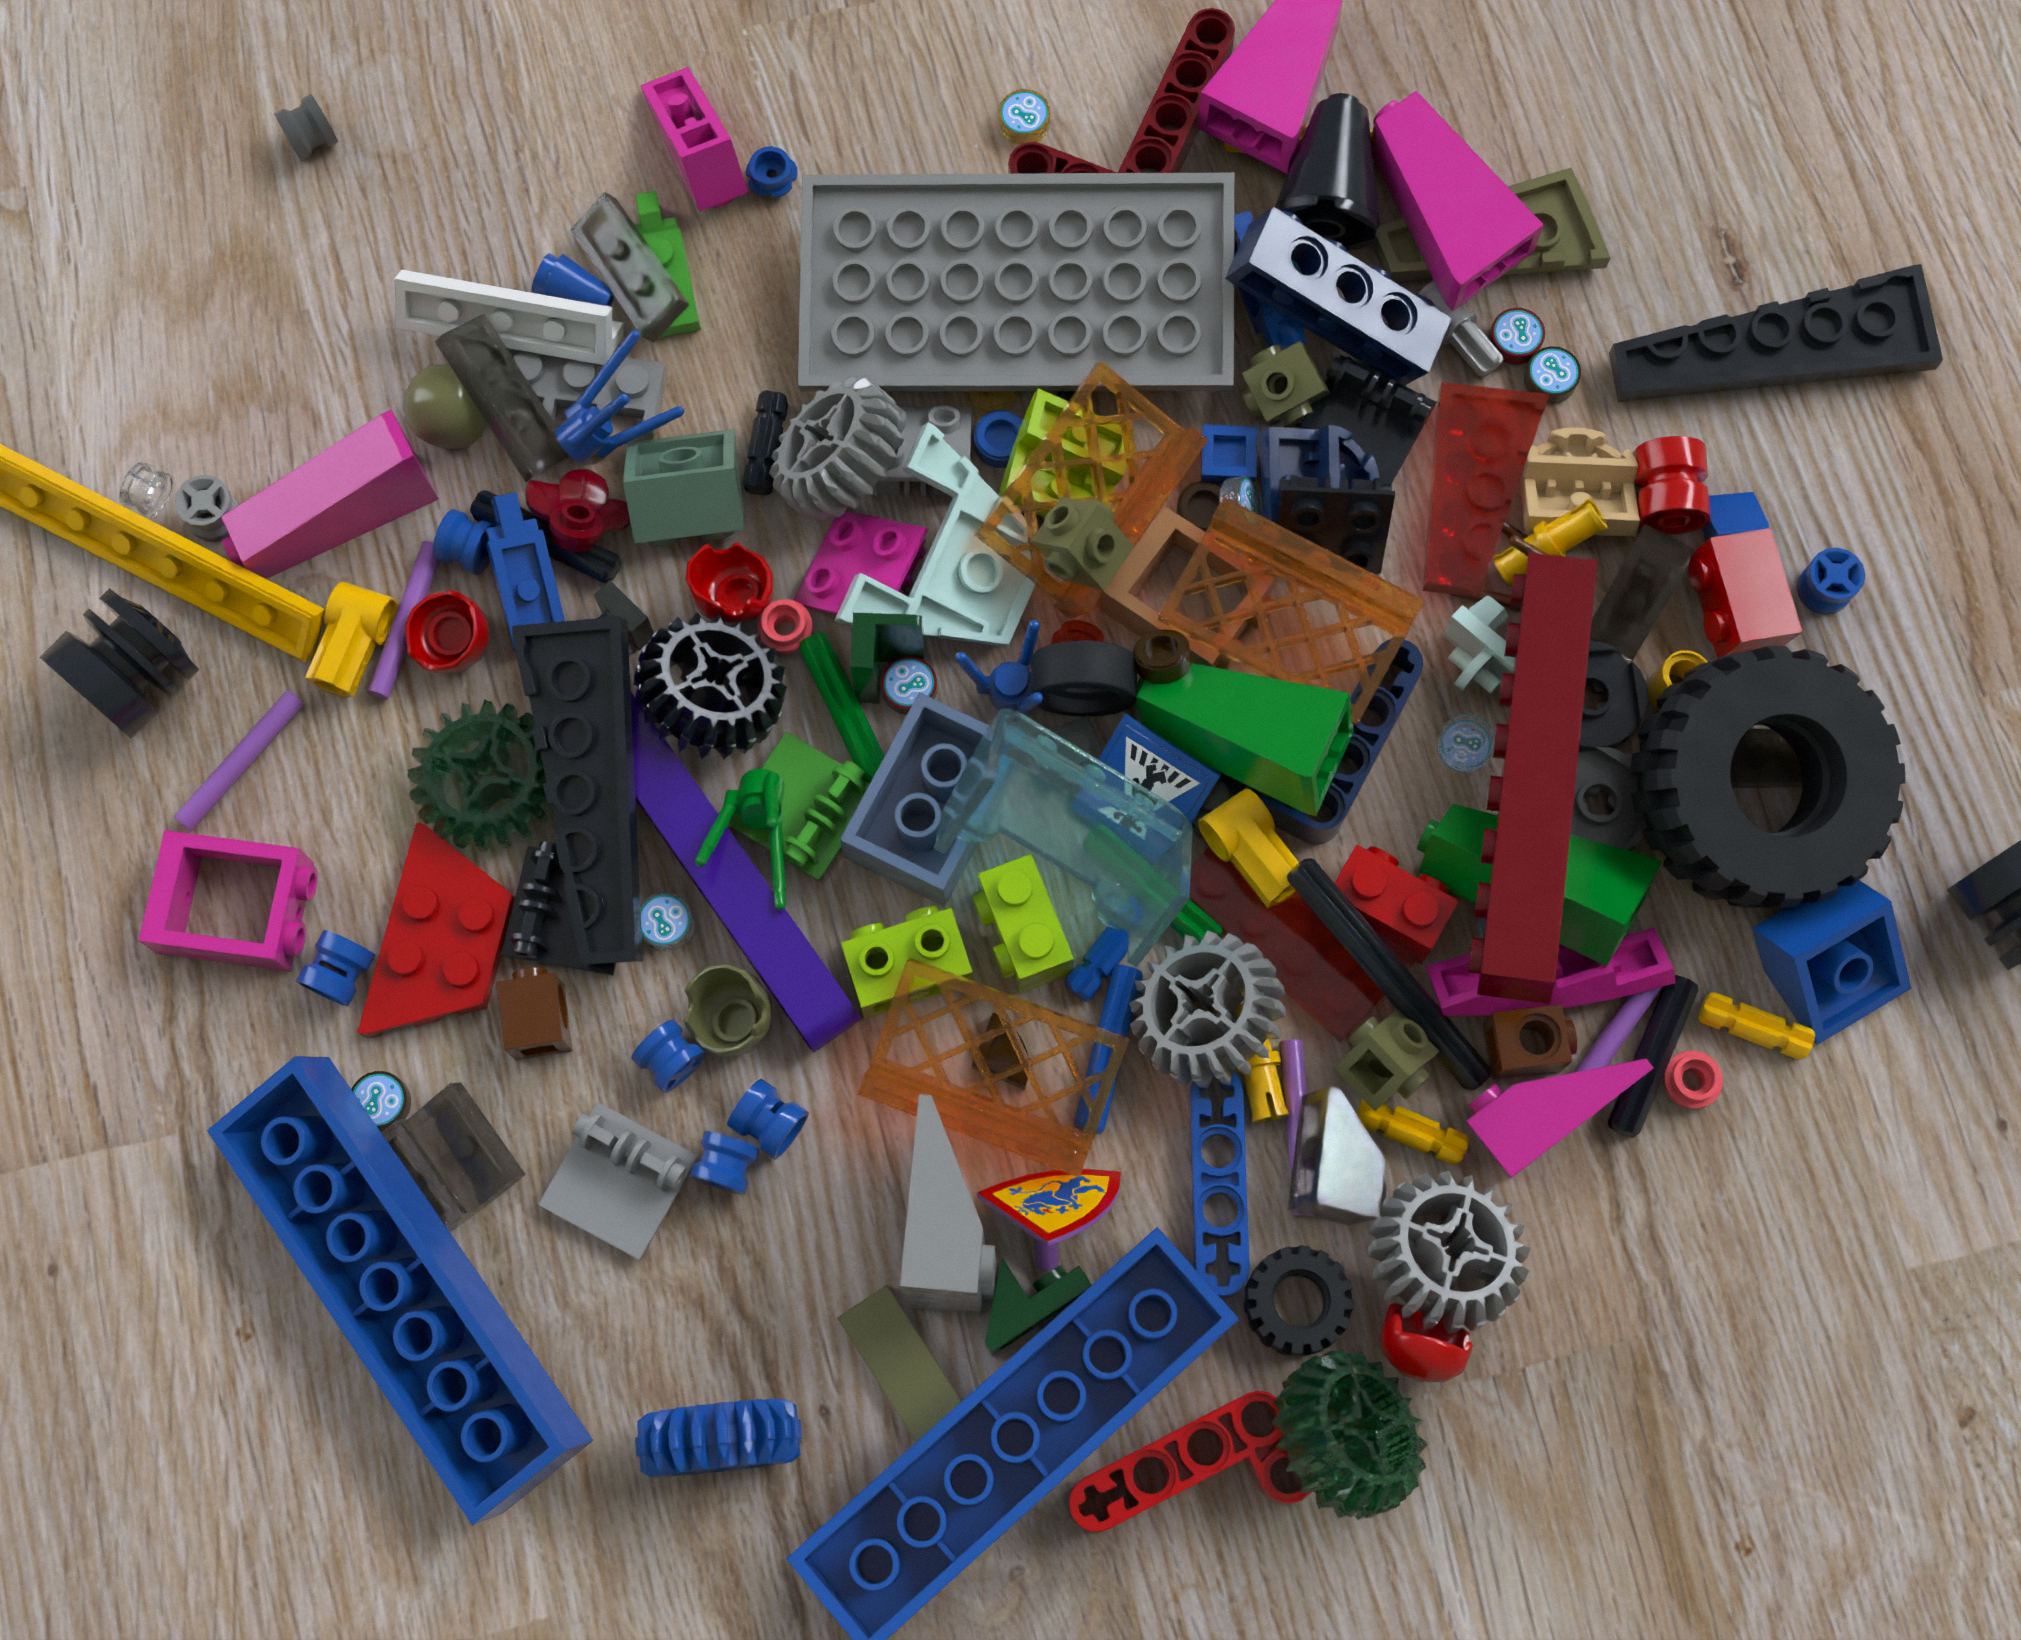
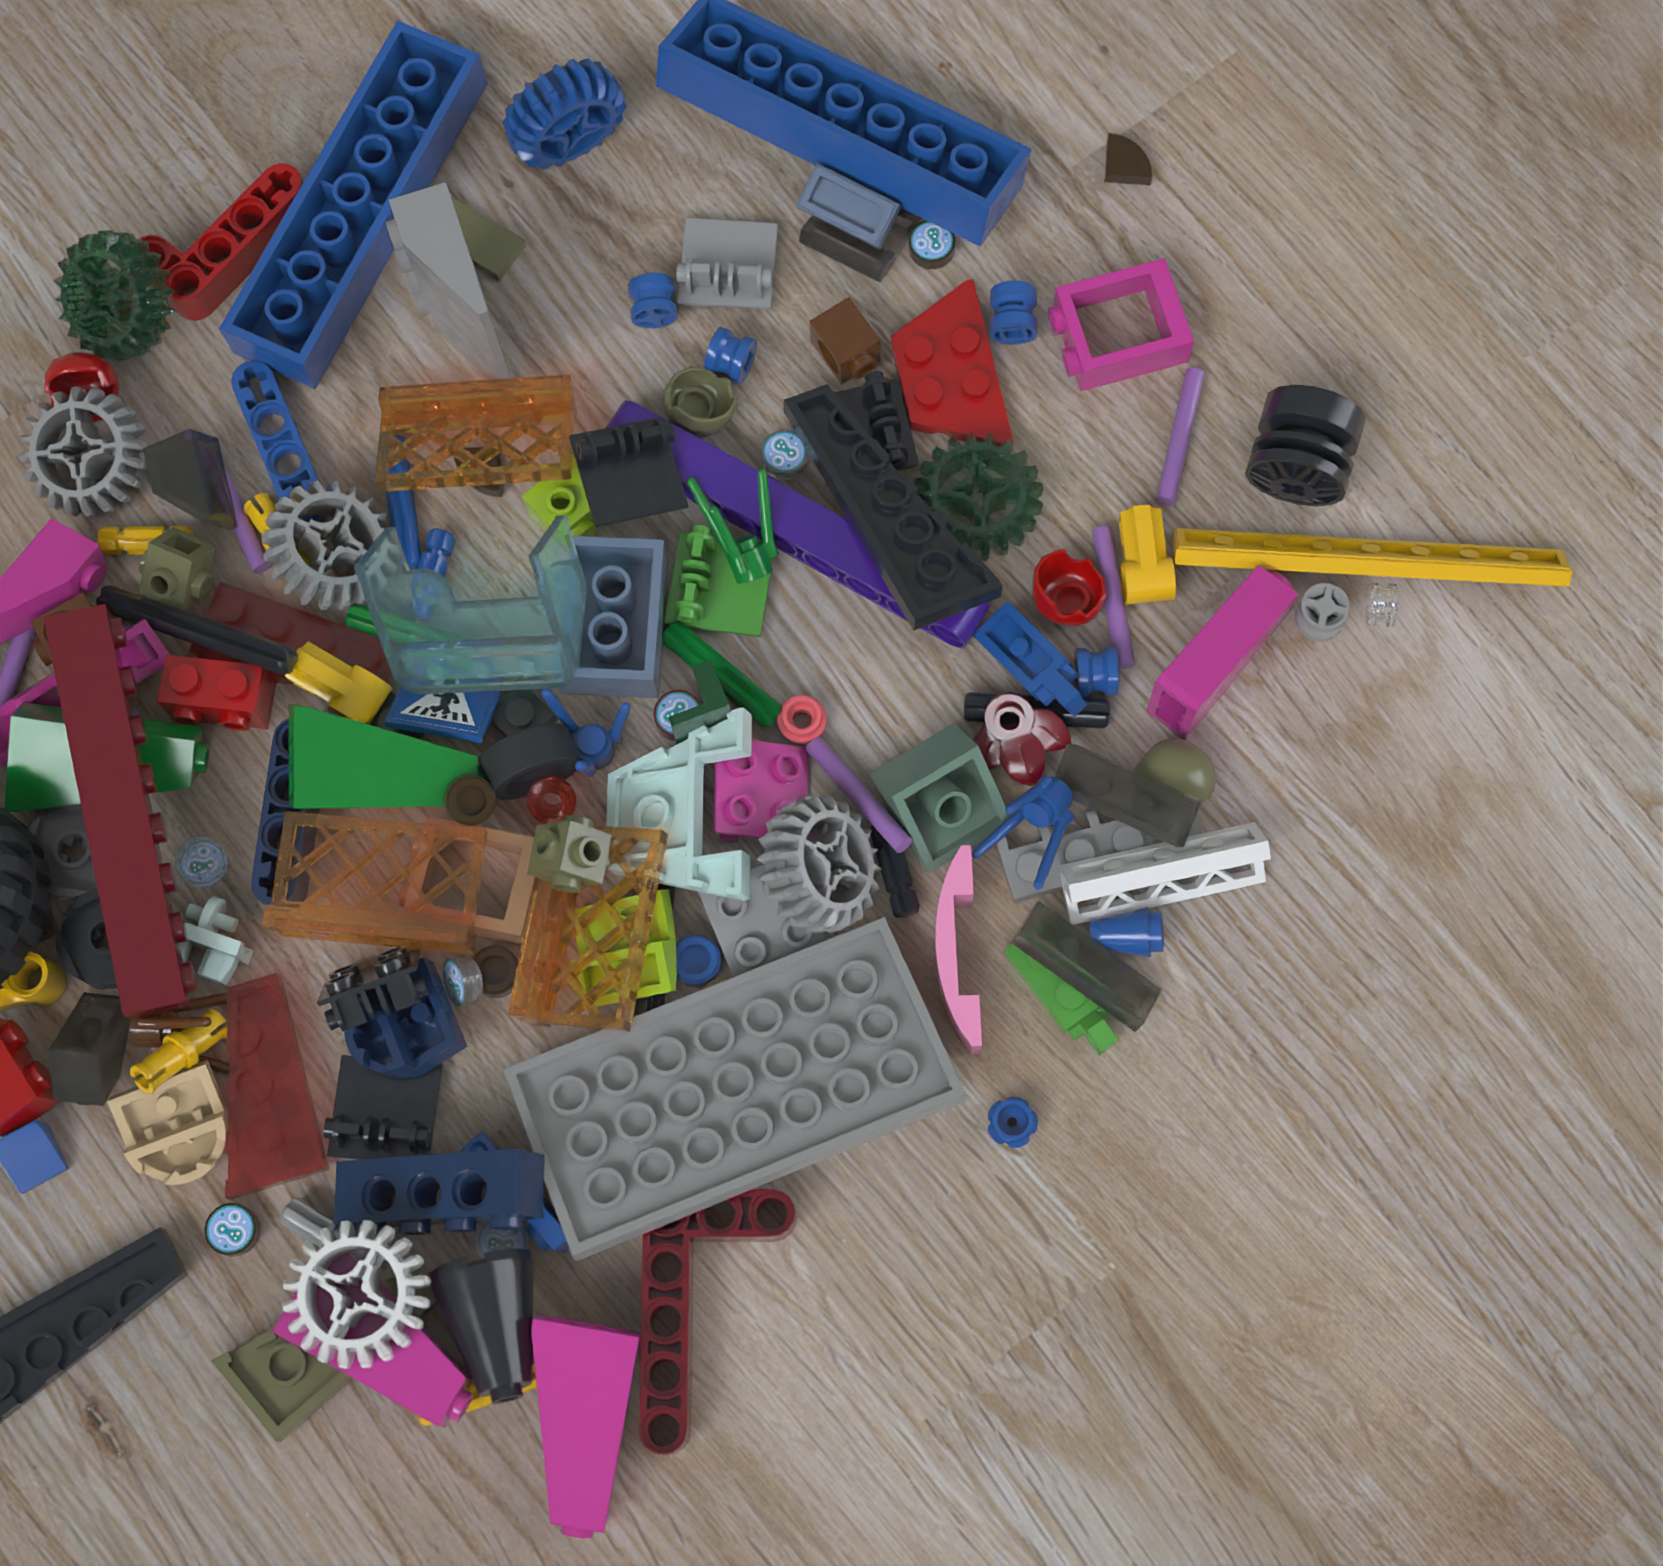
camera: 160 degrees right, 0 degrees up
dark grey wheel [274,94,338,162] -> none
pearl dark grey plate [594,580,654,651] -> none
black gear [634,612,787,760] -> none
dark pink slope [640,67,748,212] -> none
red hair [685,542,774,625] -> none
blue wheel [727,1078,809,1160] -> none
lime brick [971,854,1074,994] -> none
shield [977,1169,1121,1270] -> none
dark green slope [985,1258,1092,1356] -> none
tile [998,89,1050,145] -> none
blue plate [1200,424,1258,485] -> none
olive brick [1240,341,1331,428] -> none
black tyre [1244,1245,1355,1357] -> none
tile [1488,308,1545,365] -> none
red wheel [1633,436,1711,535] -> none
none -> white gear [282,1220,430,1369]
none -> black hinge [569,417,689,527]
none -> sand blue tile [796,164,902,250]
none -> medium lavender bar [806,737,912,853]
none -> bright pink slope [935,845,982,1055]
none -> dark brown tile [1104,133,1152,185]

